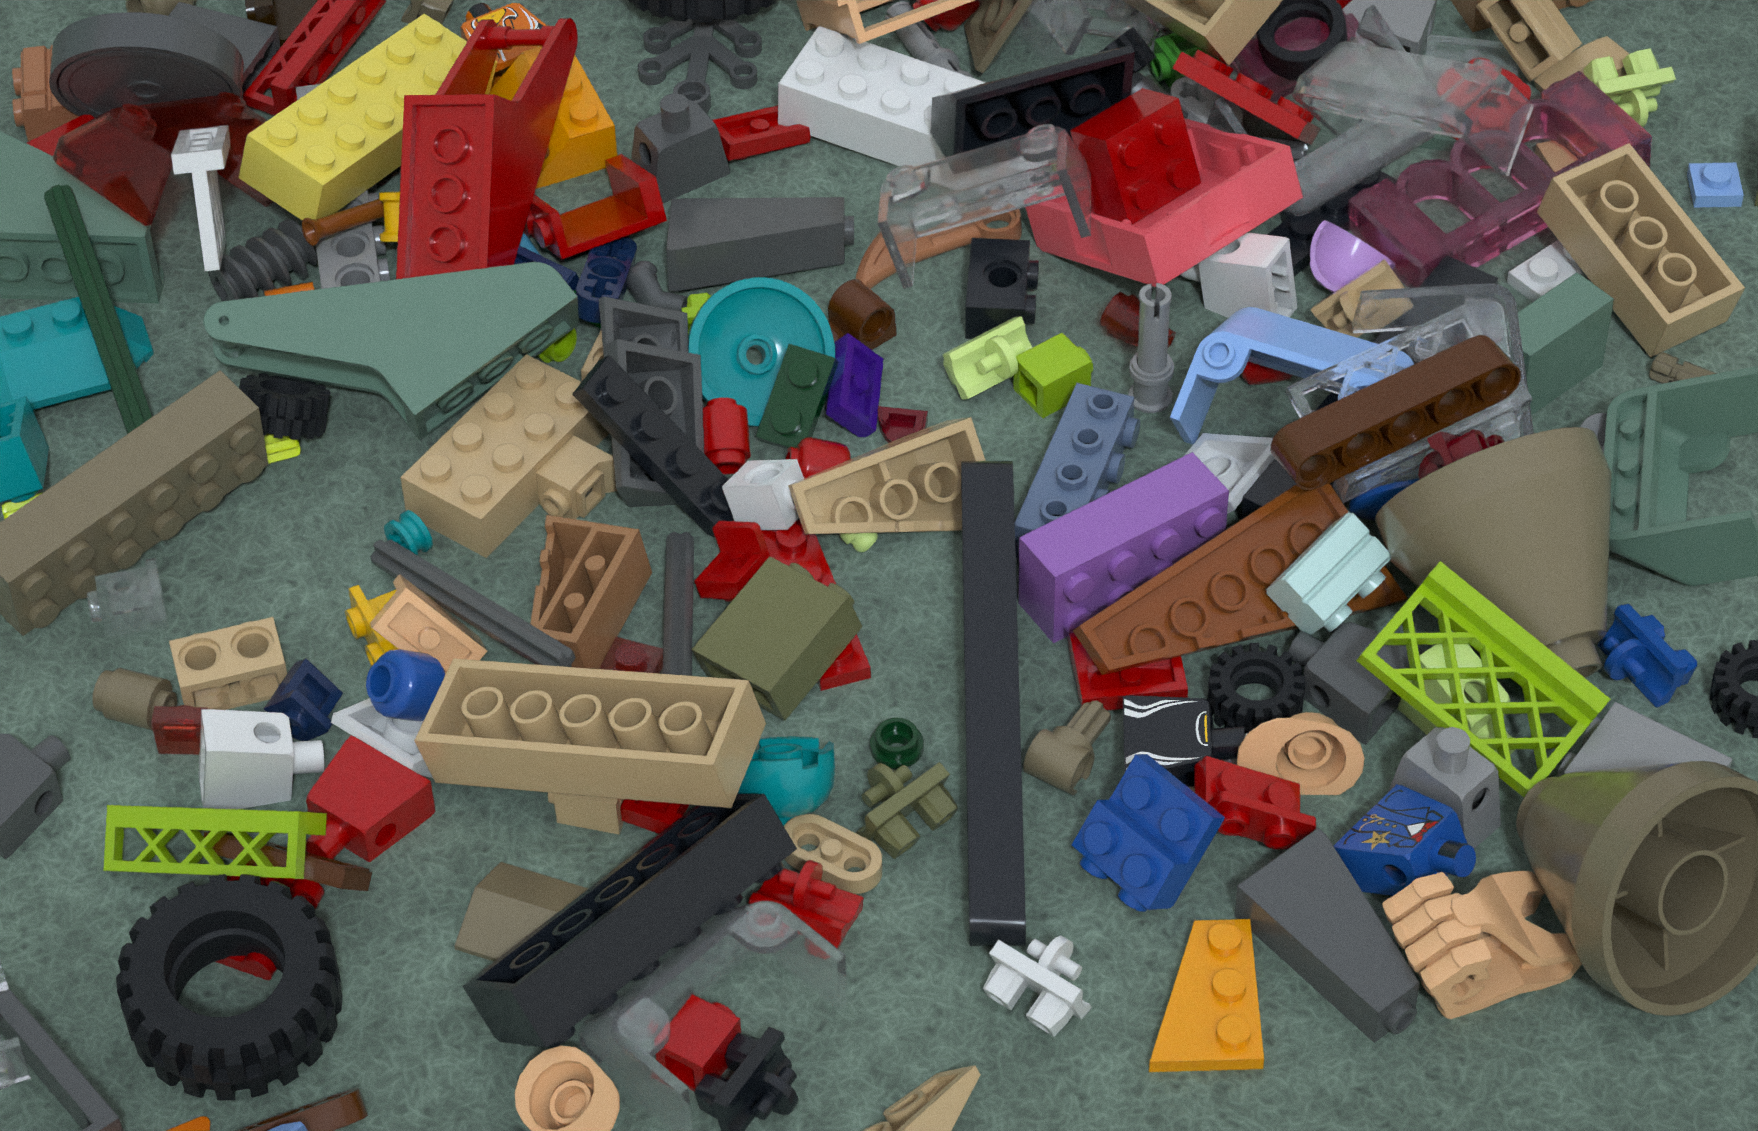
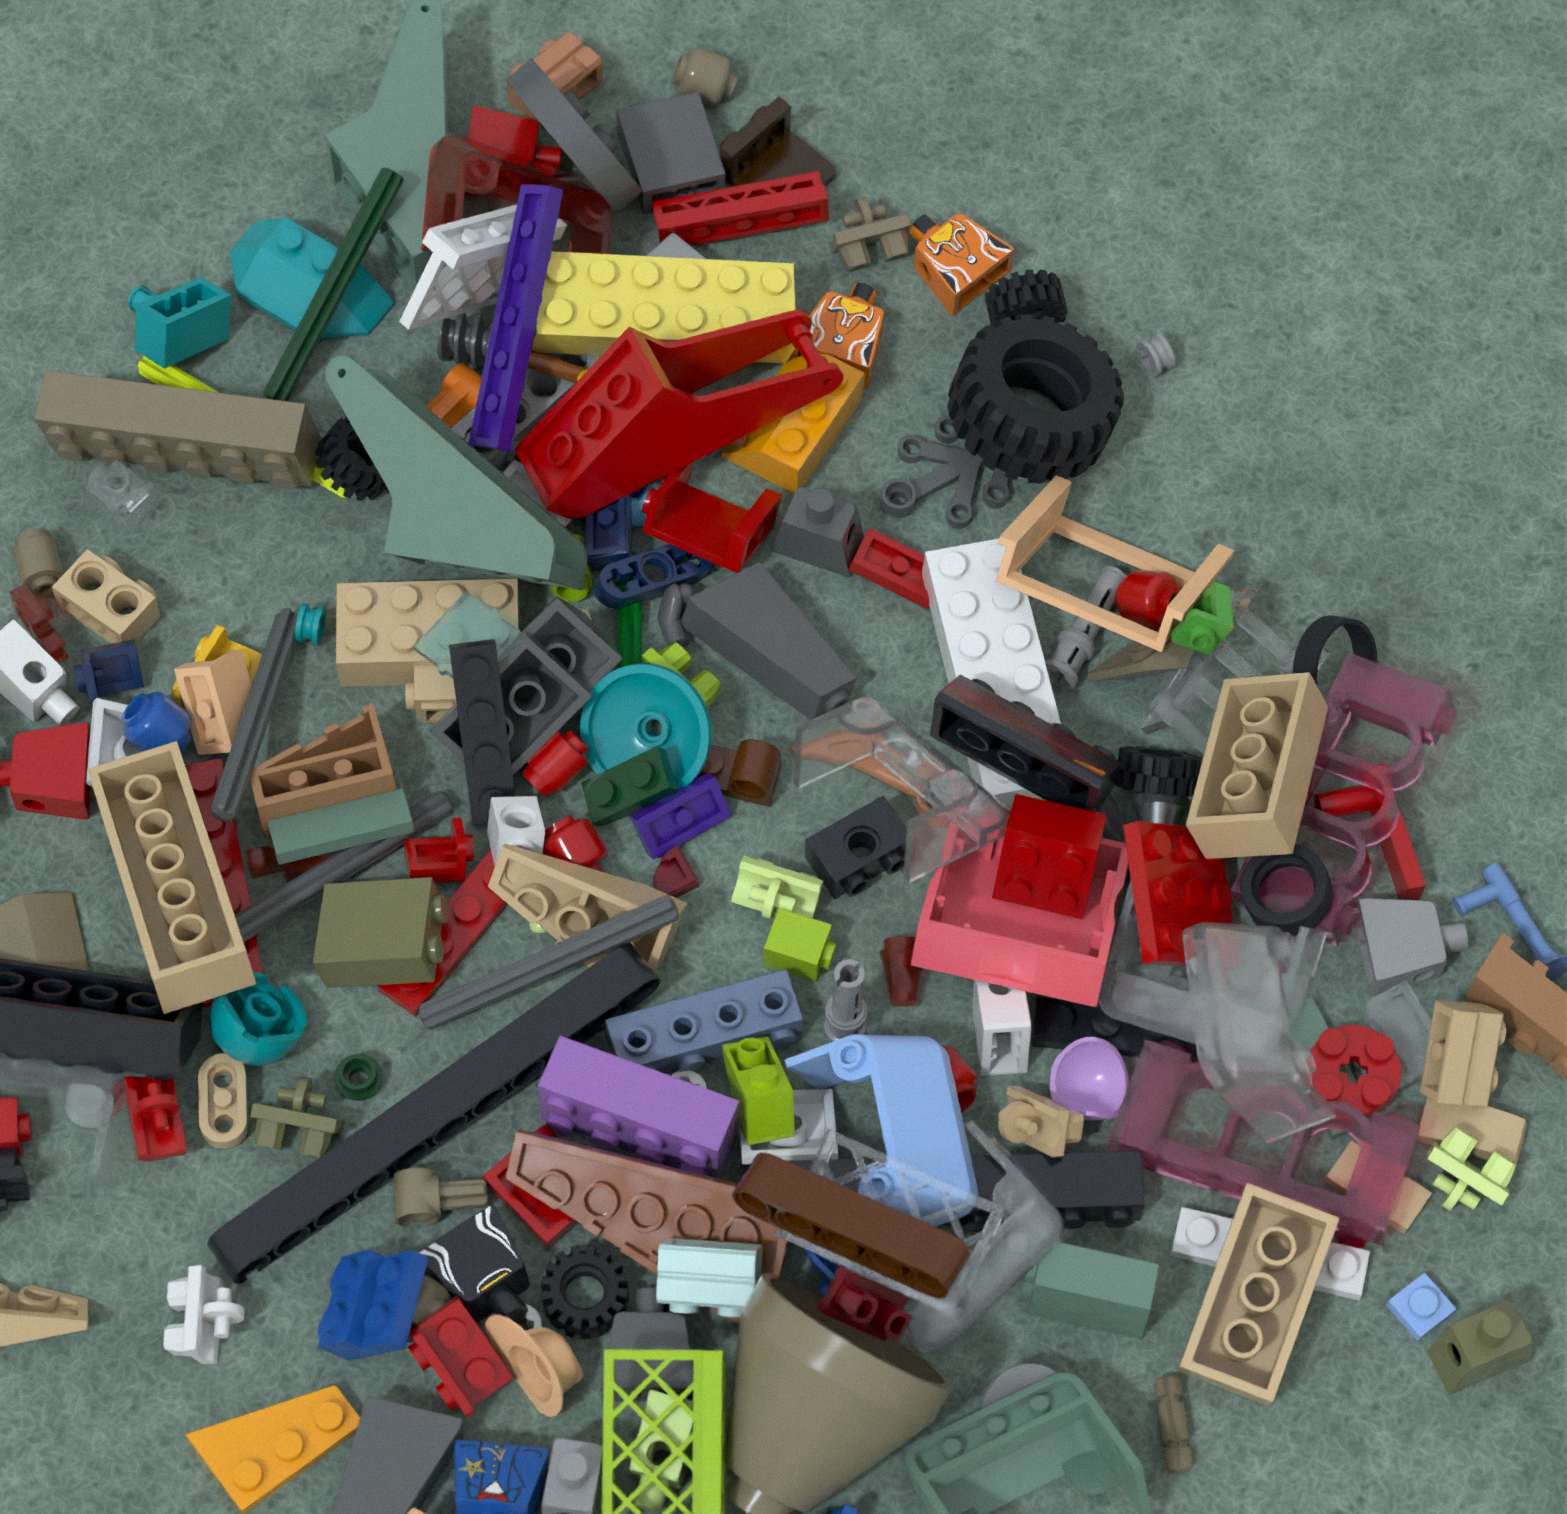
camera: 50 degrees right, 15 degrees up
none -> sand green tile [267,788,414,865]
none -> clear light blue piece [414,592,522,678]
none -> dark grey axle [419,895,679,1029]
none -> dark purple plate [469,184,563,452]
none -> lime slope [722,1036,795,1145]

